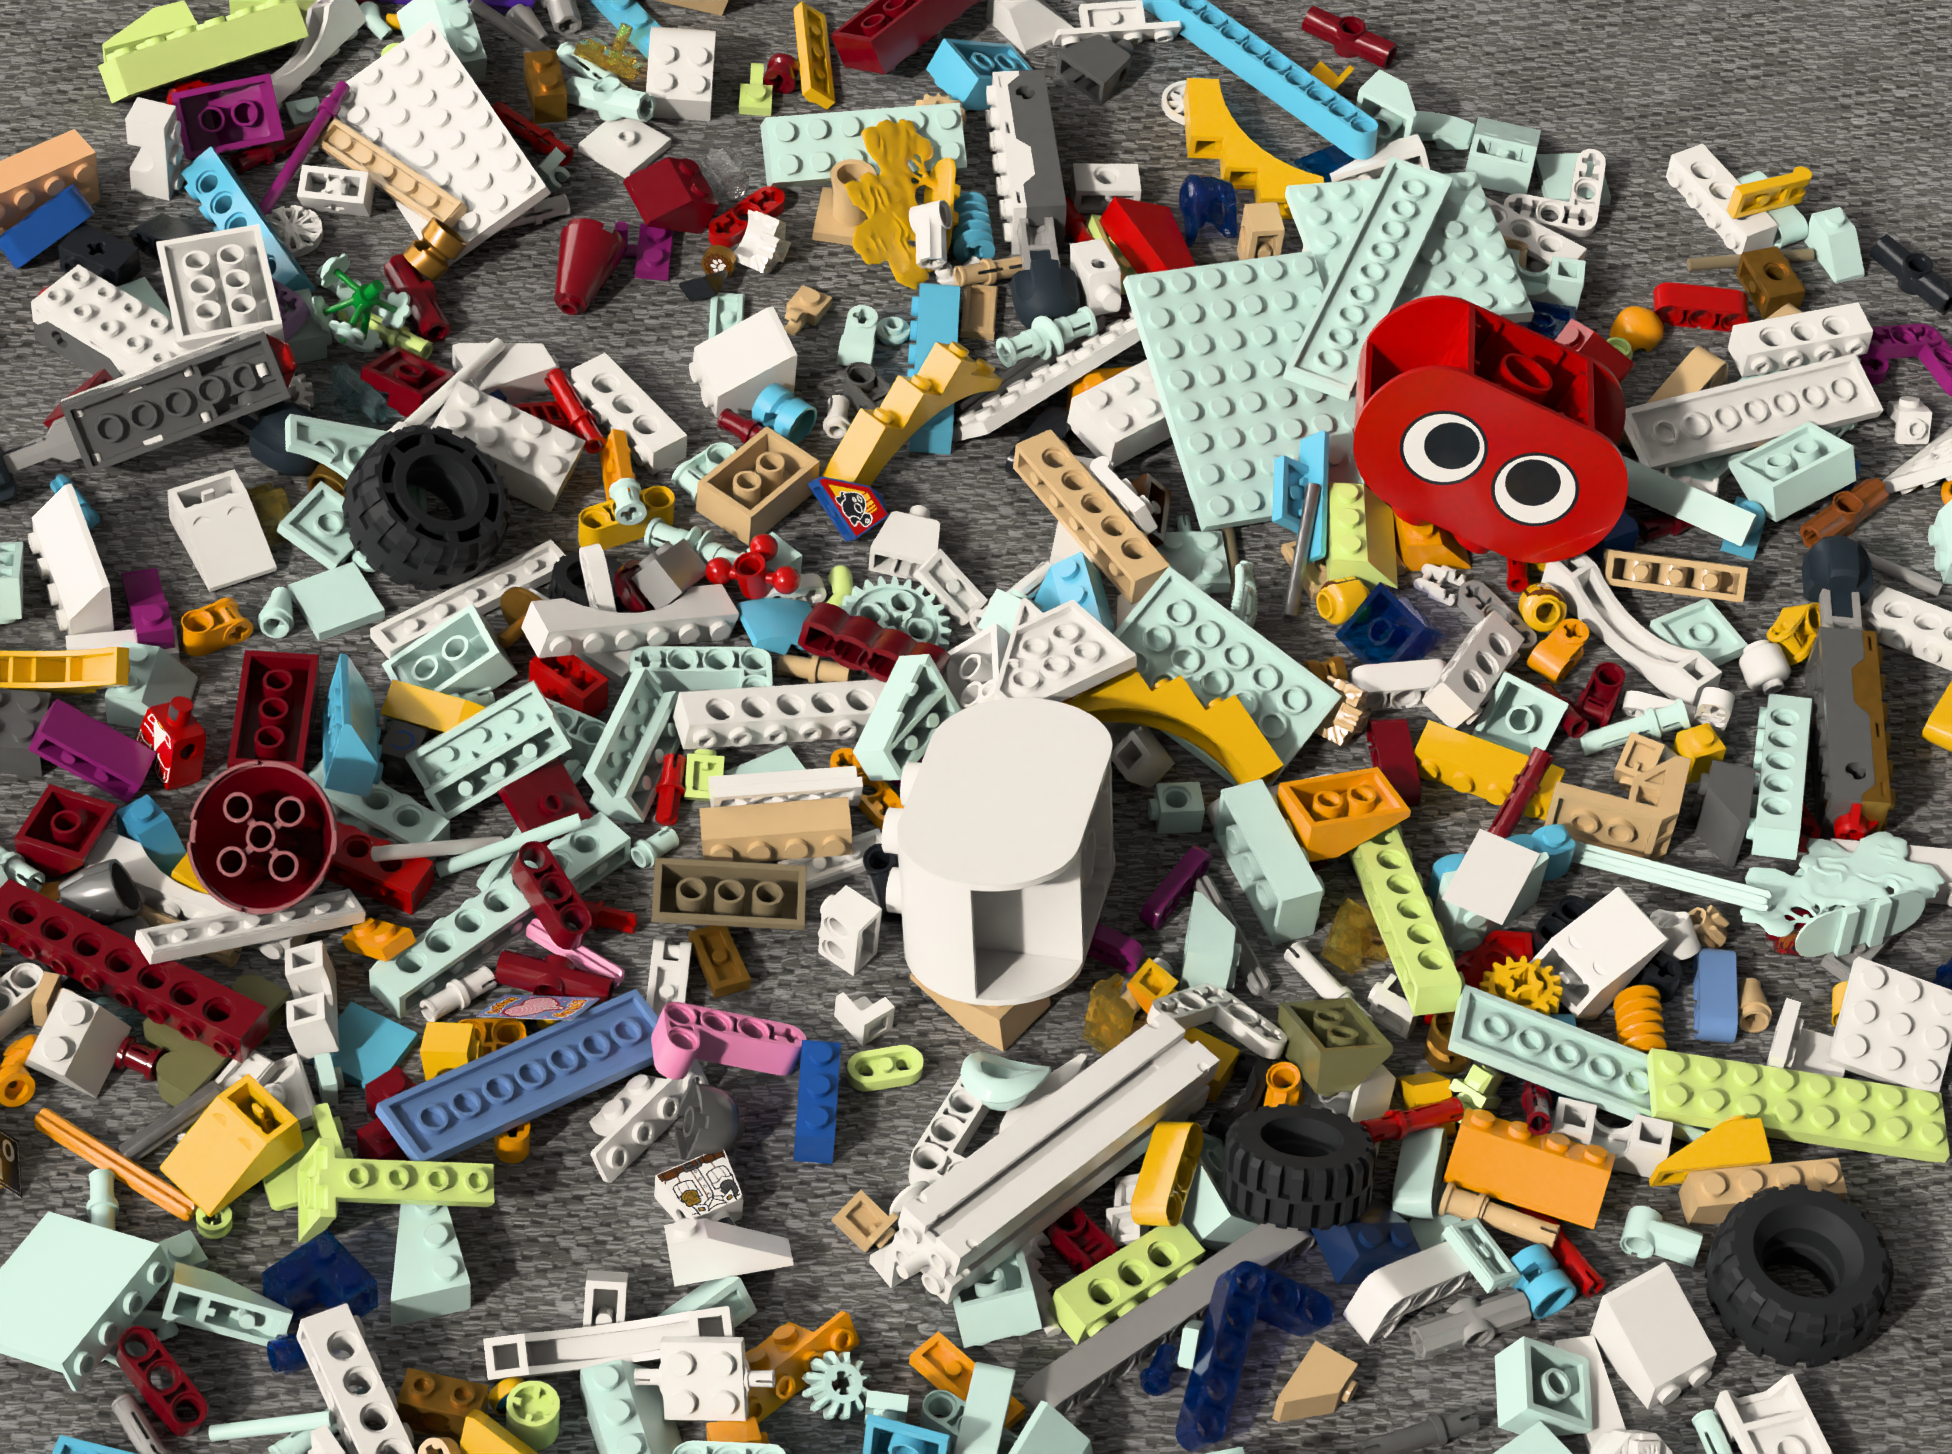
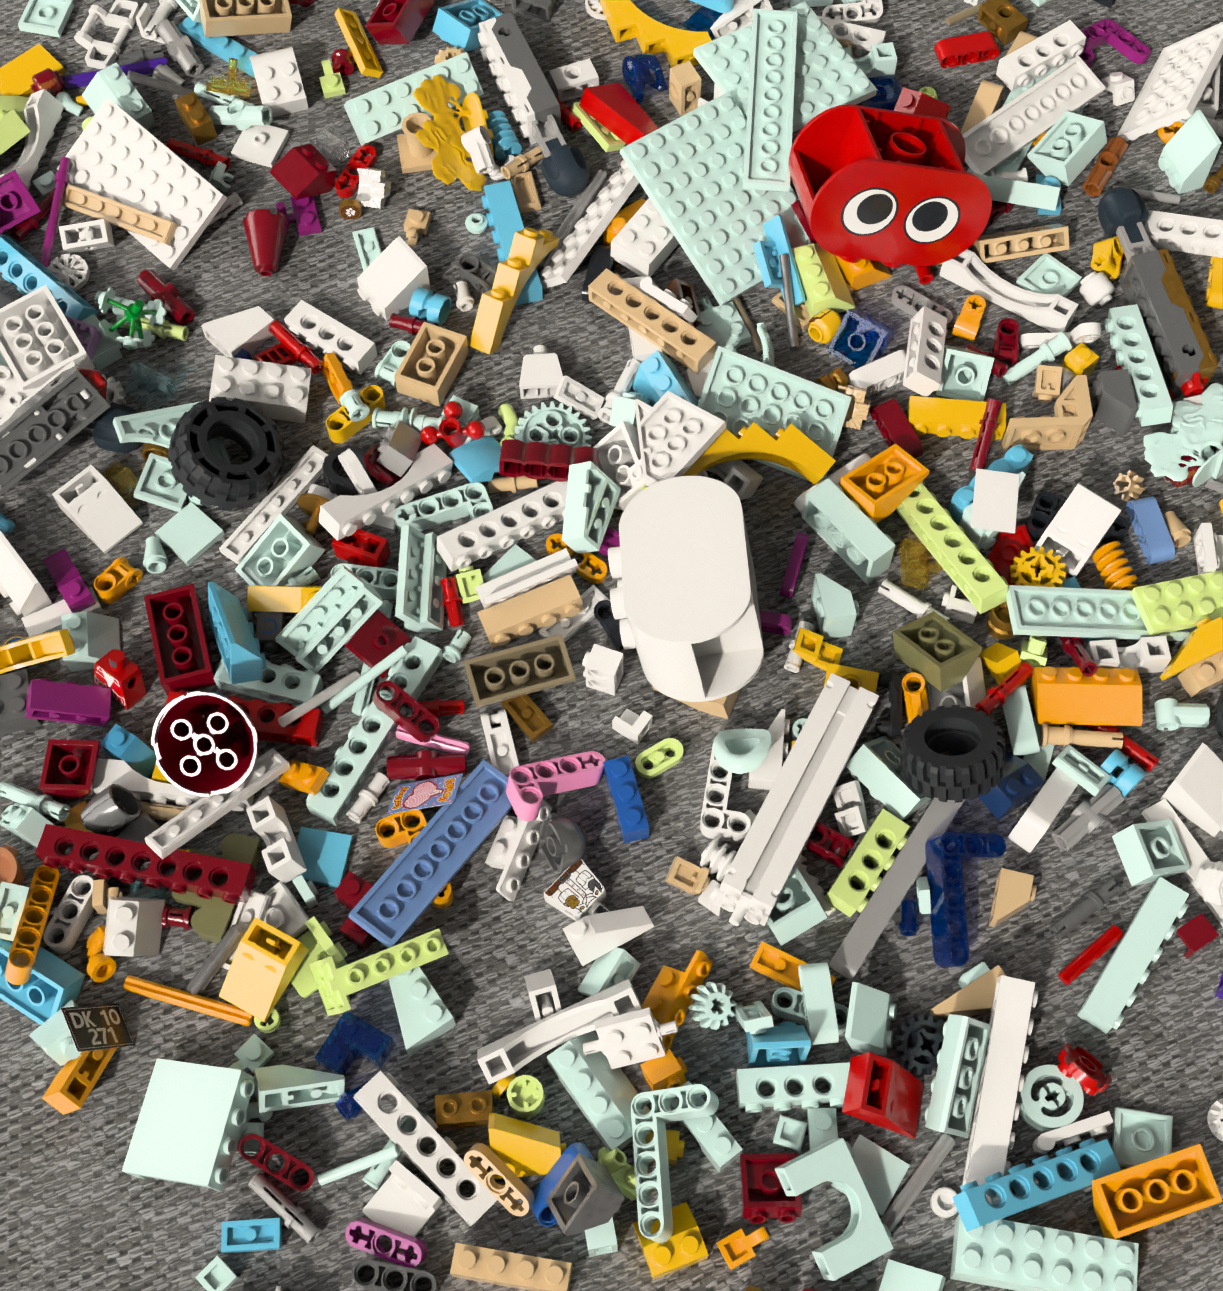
camera: 10 degrees left, 15 degrees up
light aqua pin [86,1169,119,1231] -> none
dark red plate [360,346,456,418] -> none
white bar [387,338,505,433] -> none
pearl gold wheel [403,217,467,282] -> none
yellow brick [420,1022,483,1081] -> none
black slope [679,270,728,301] -> none
slope [807,476,889,542] -> none
light aqua piece [837,305,878,366] -> none
light aqua piece [996,306,1098,368] -> none
white torso [1070,238,1122,316] -> none
clear yellow bracket [1082,973,1135,1056] -> none
yellow beam [1131,1121,1203,1227] -> none
white beam [1146,983,1288,1059] -> none
light aqua brick [1147,782,1205,834] -> none
light grey axle [1193,875,1272,997] -> none
white piece [1414,564,1466,606] -> none
yellow head [1518,583,1567,632] -> none
light aqua axle [1571,840,1773,912] -> none
light orange hair [1609,306,1664,352] -> none
white piece [1650,909,1701,961] -> none

